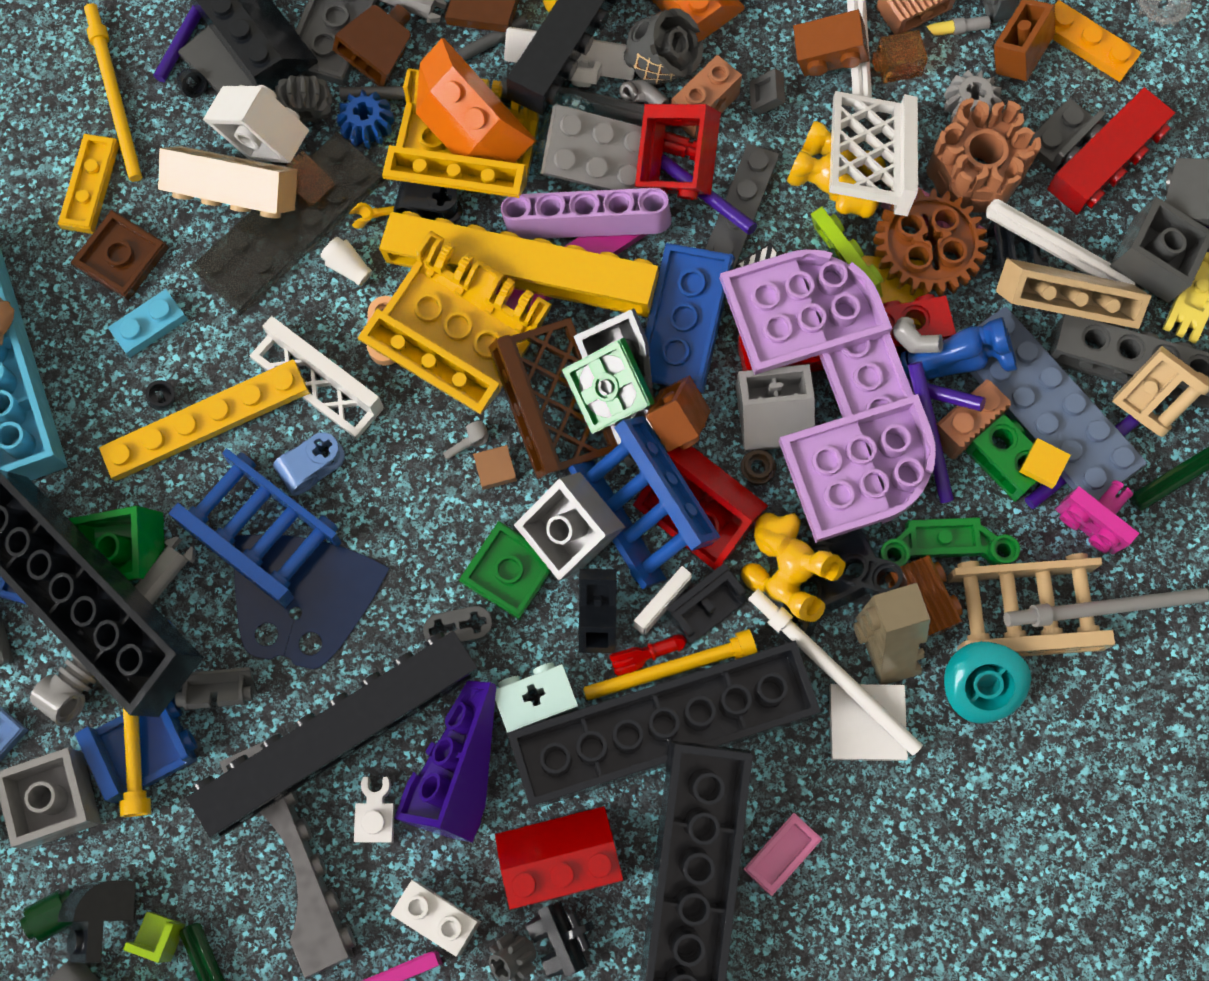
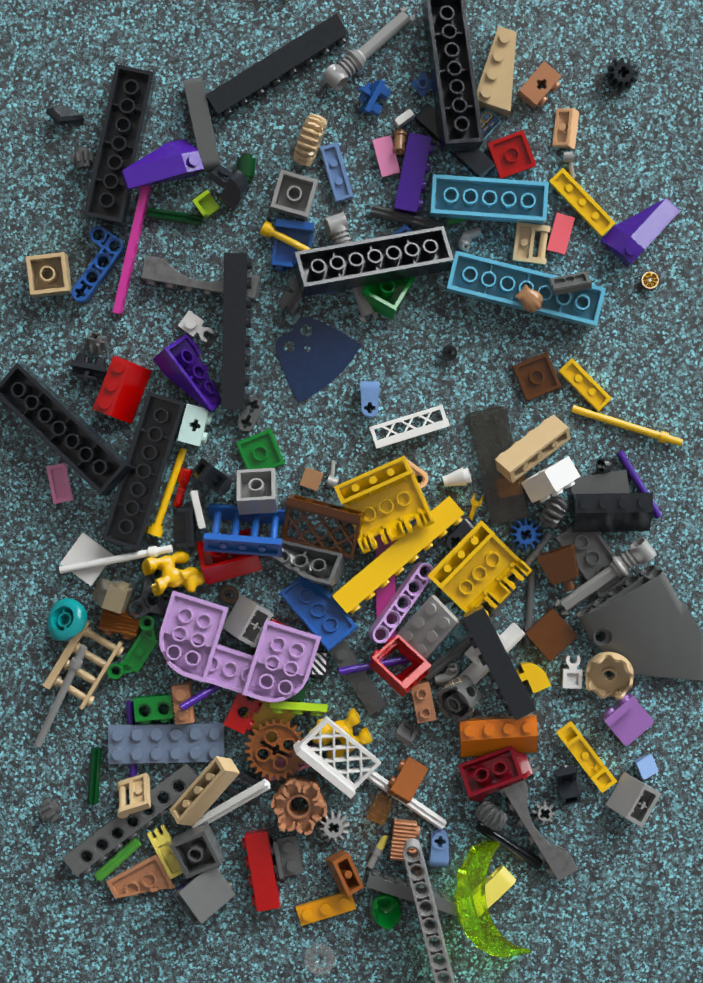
camera: 125 degrees right, 15 degrees up
yellow plate [99,359,310,481] -> none
medium azure plate [107,289,188,358] -> none
blue fence [168,448,342,608] -> none
white brick [390,880,481,957] -> none
orange wedge [416,38,537,163] -> none
piece [562,338,655,434] -> none
dark orange brick [646,375,711,452] -> none
light grey arm [893,317,943,354] -> none
blue piece [900,317,1017,380] -> none
dark purple bar [908,361,954,503] -> none
yellow tile [1019,438,1071,489] -> none
dark pink plate [1055,480,1139,555] -> none

